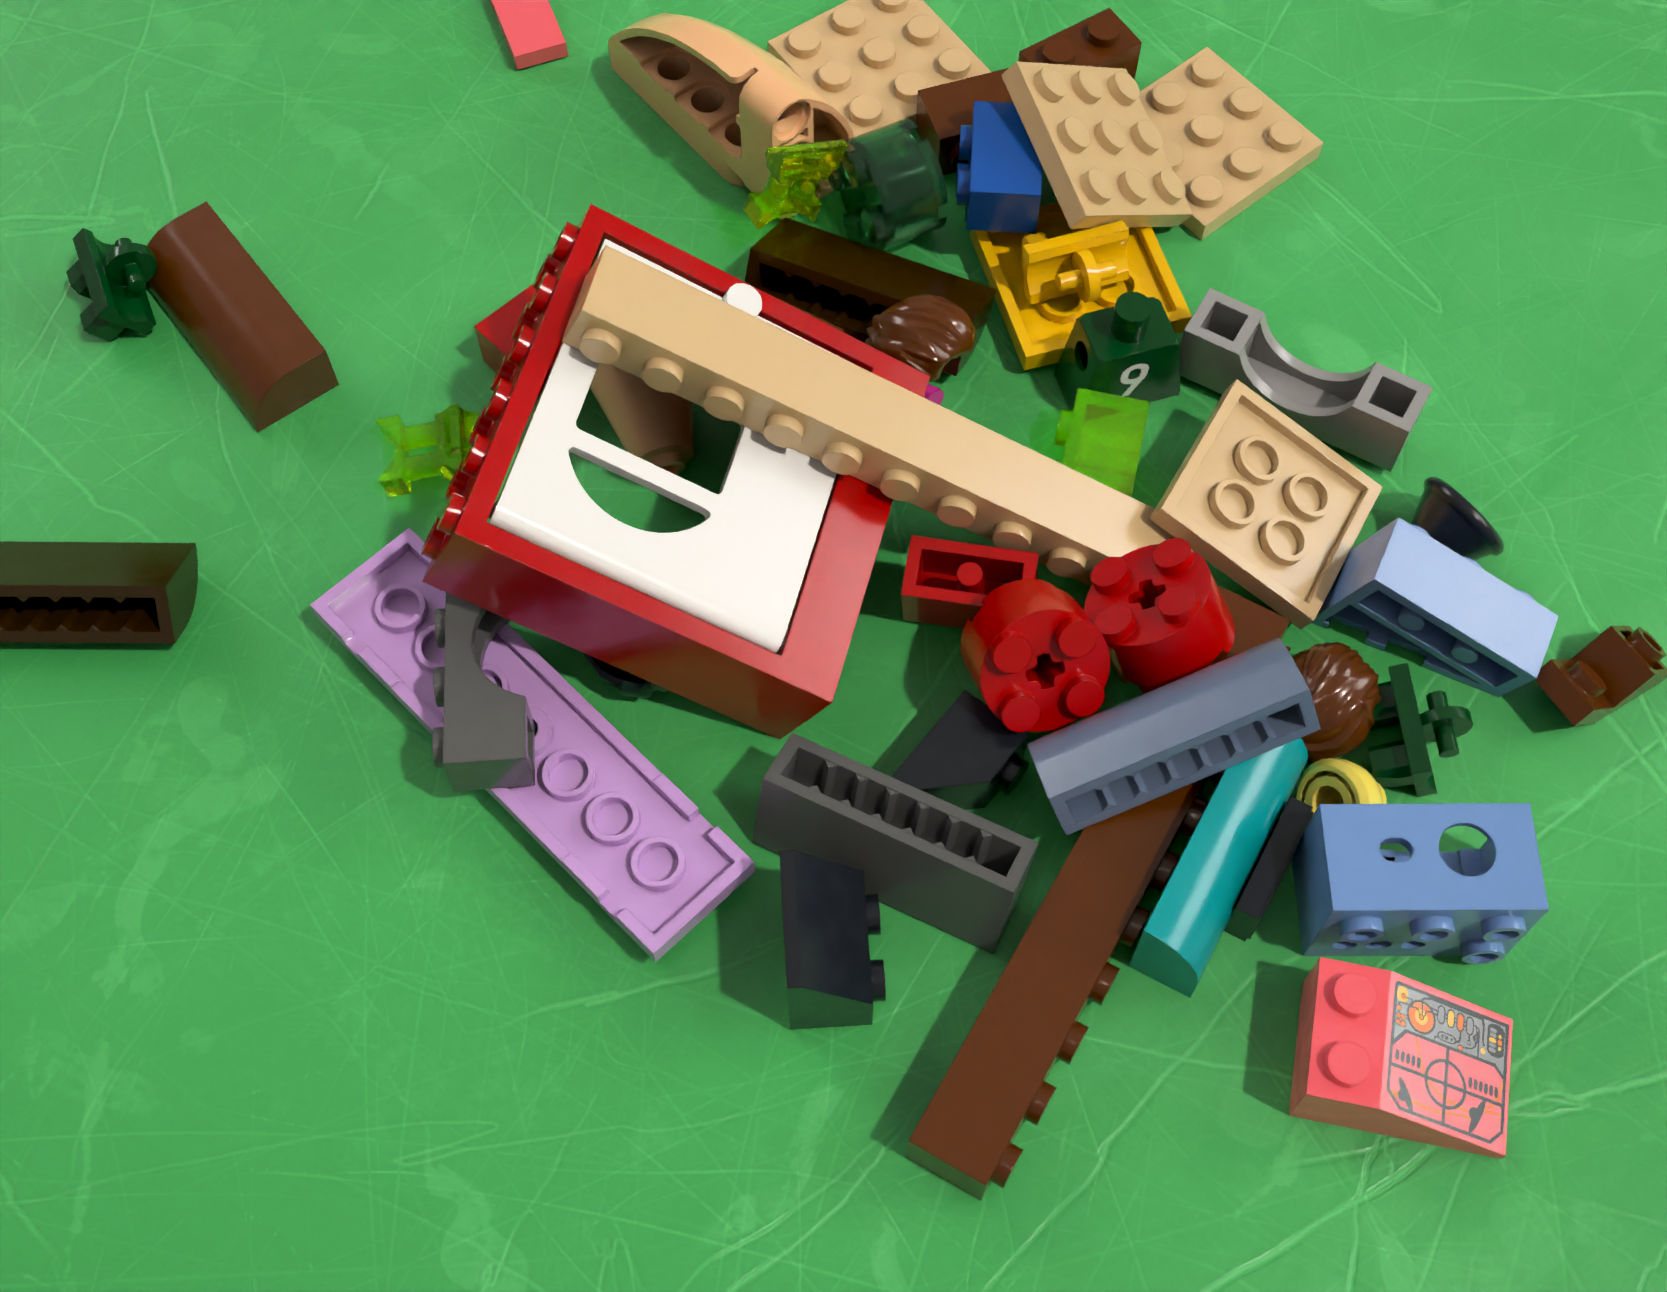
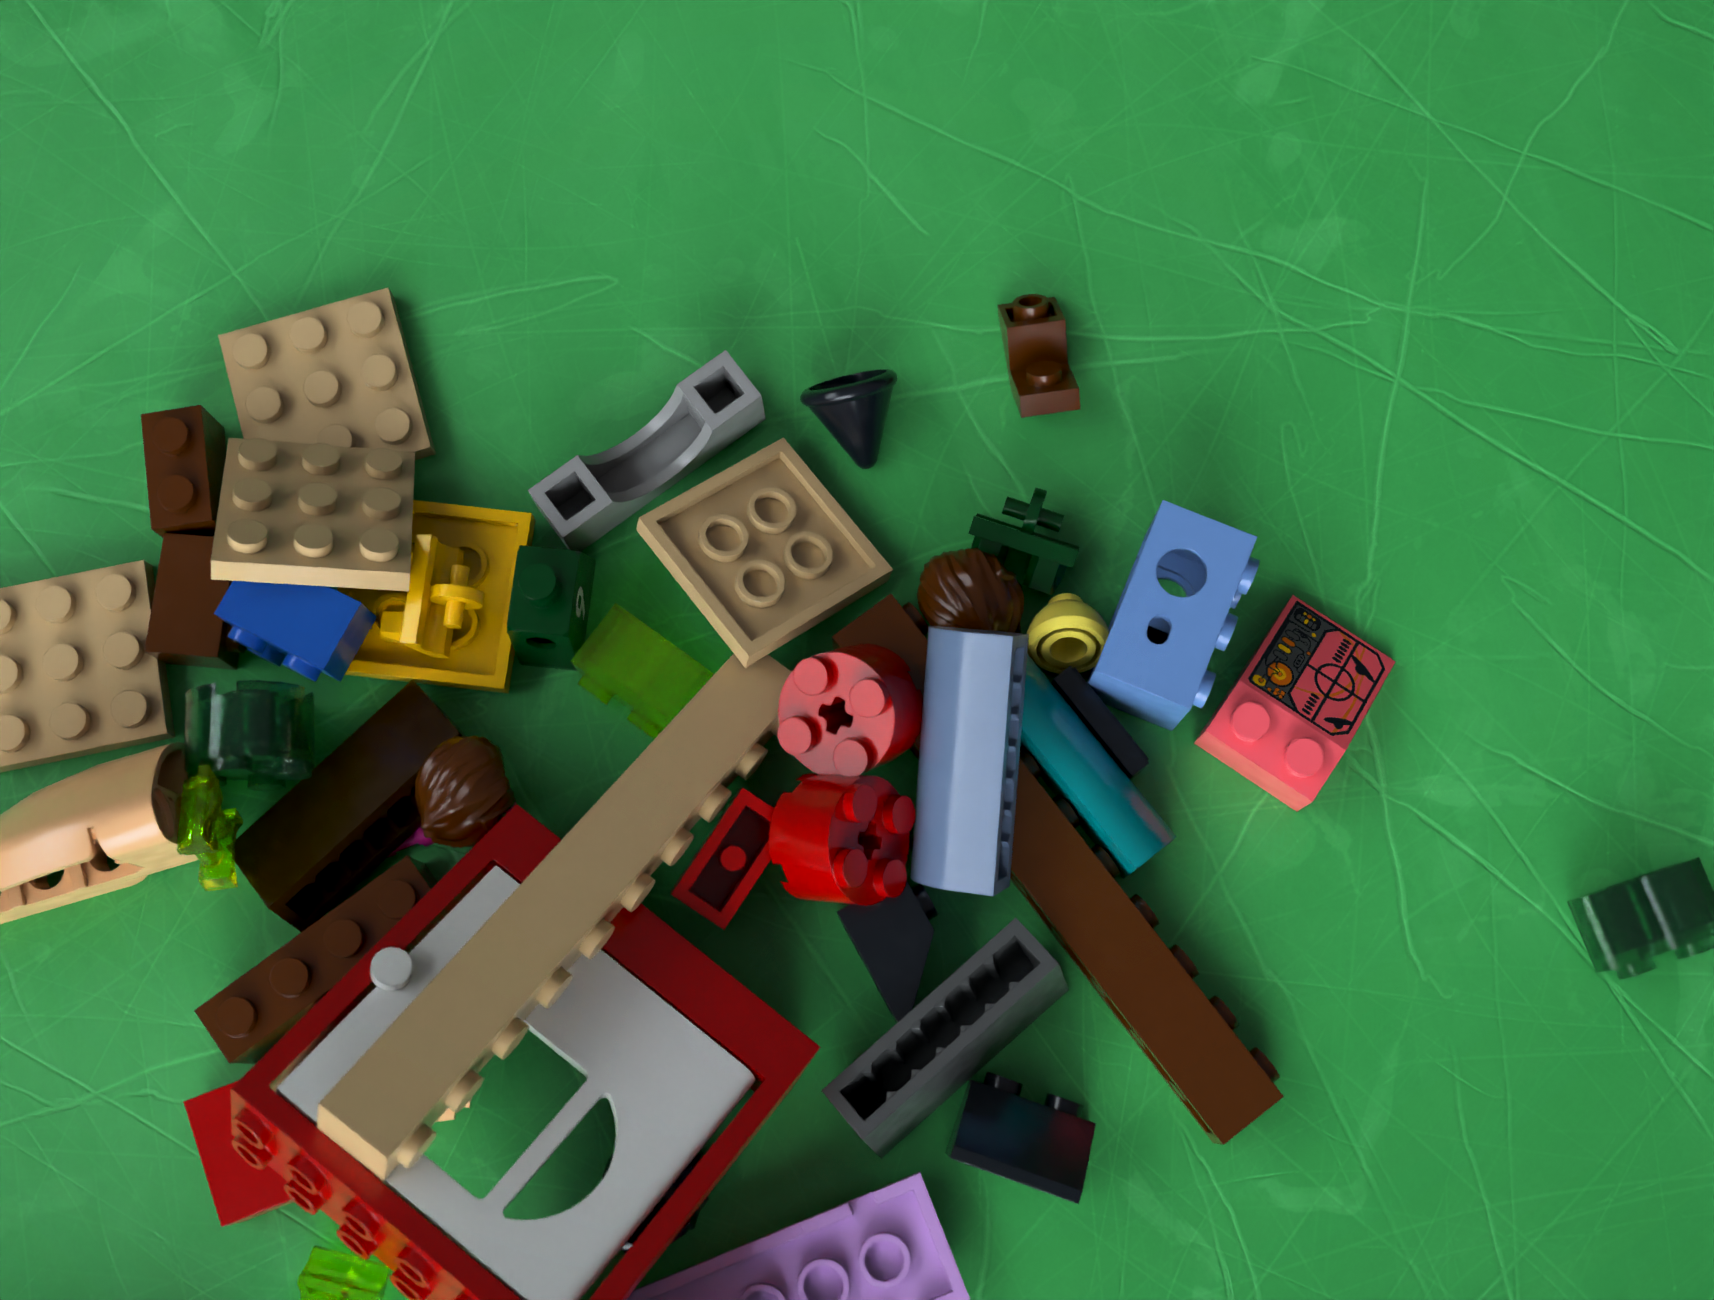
camera: 65 degrees left, 15 degrees up
wedge [1311,517,1559,697] -> none

